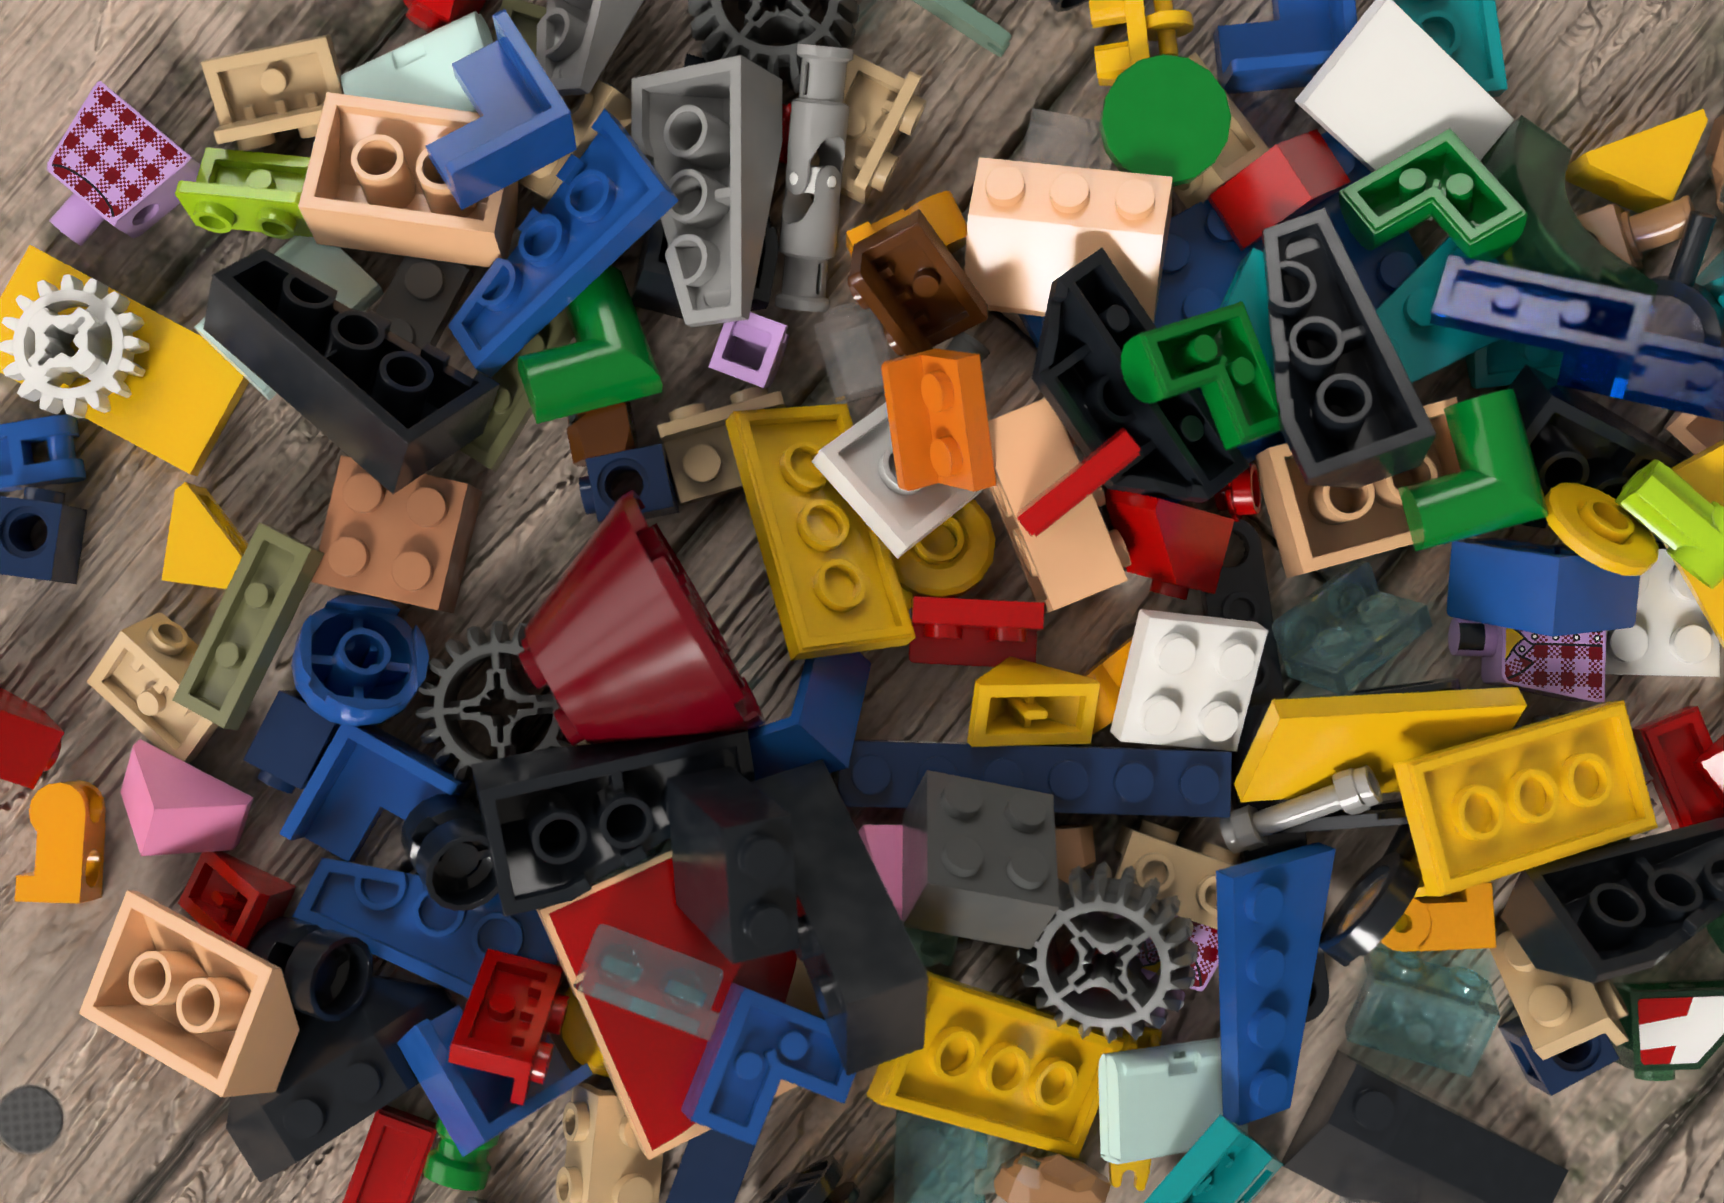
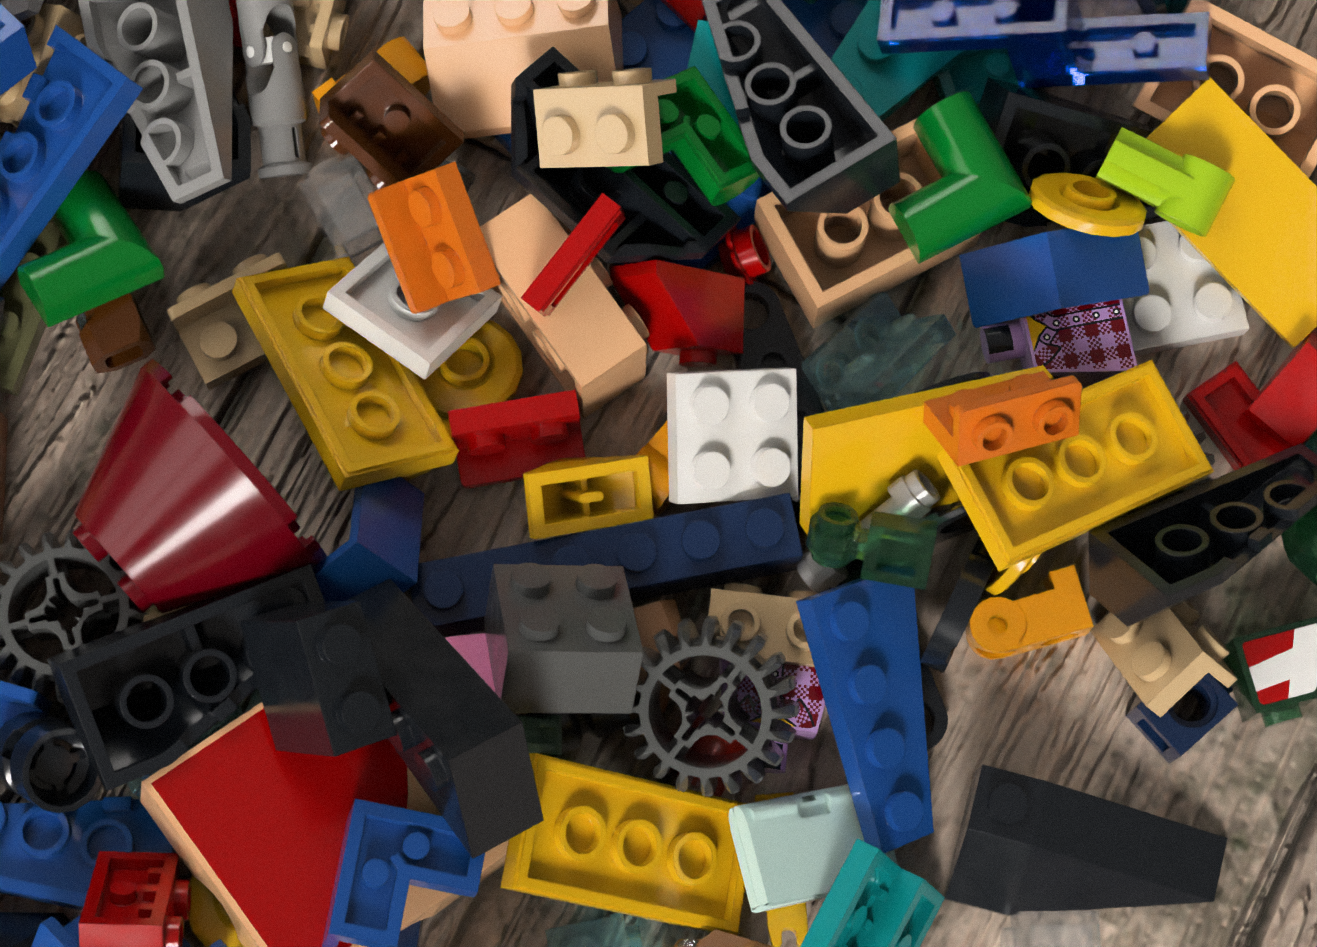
camera: 10 degrees left, 10 degrees down
clear light blue bracket [573,924,724,1041] -> none
dark blue brick [579,444,680,524] -> none
lavender leg [709,312,789,388] -> none
clear light blue bracket [1345,946,1500,1078] -> none
none -> tan bracket [533,68,677,168]
none -> clear green plate [806,502,938,590]
none -> orange bracket [923,371,1082,467]

